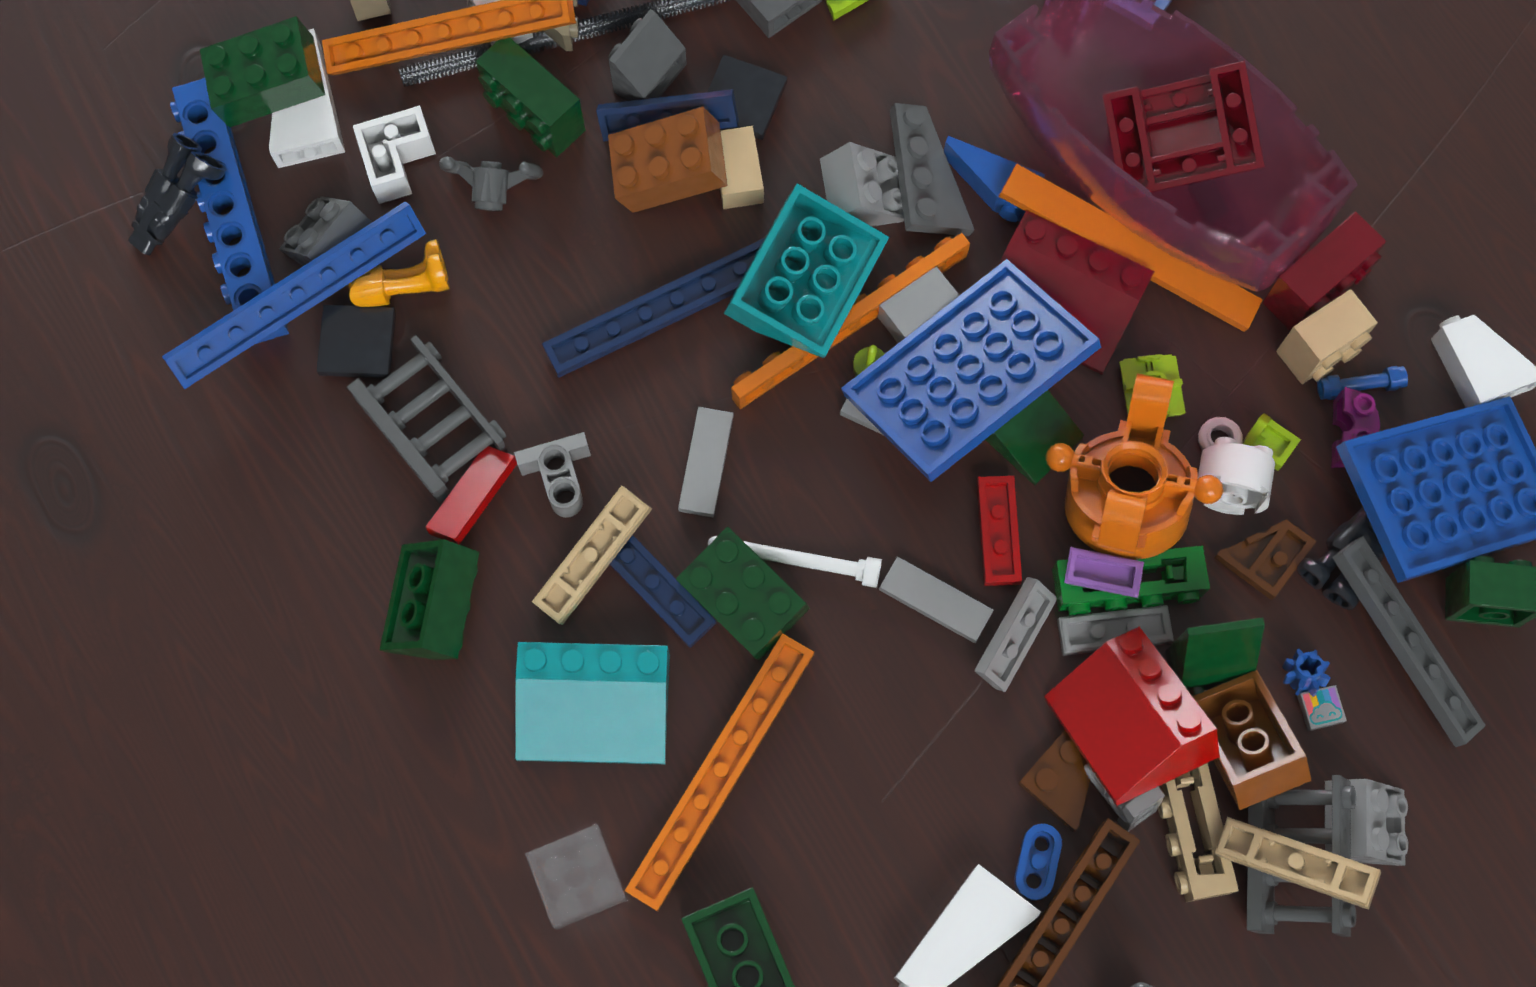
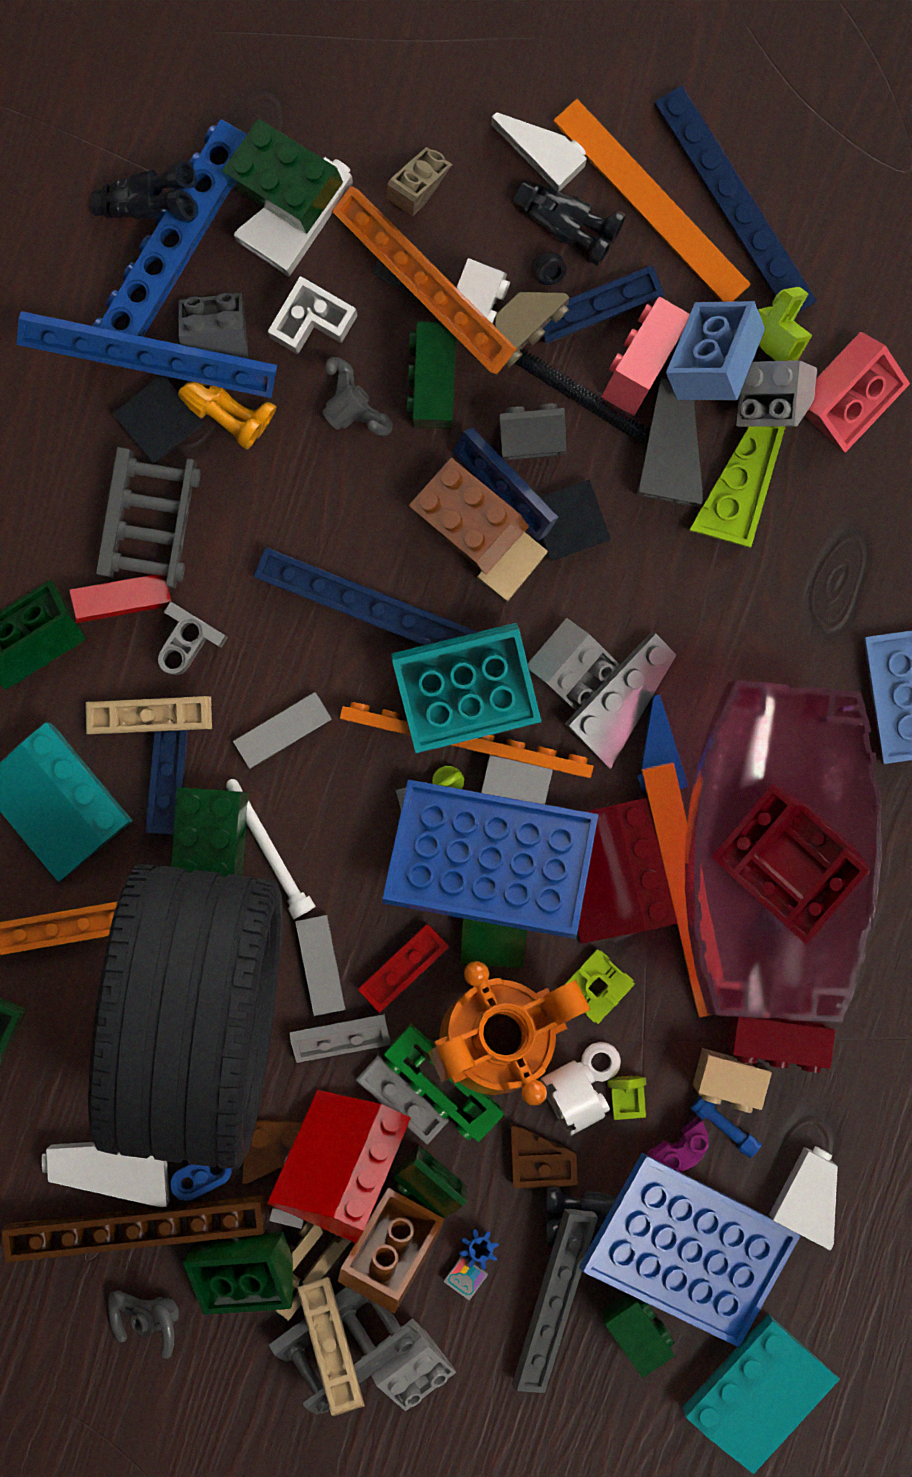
camera: 45 degrees right, 15 degrees up
medium lavender tile [1064,547,1144,598] -> none
none -> black tyre [88,864,282,1169]
none -> dark green slope [183,1232,293,1315]

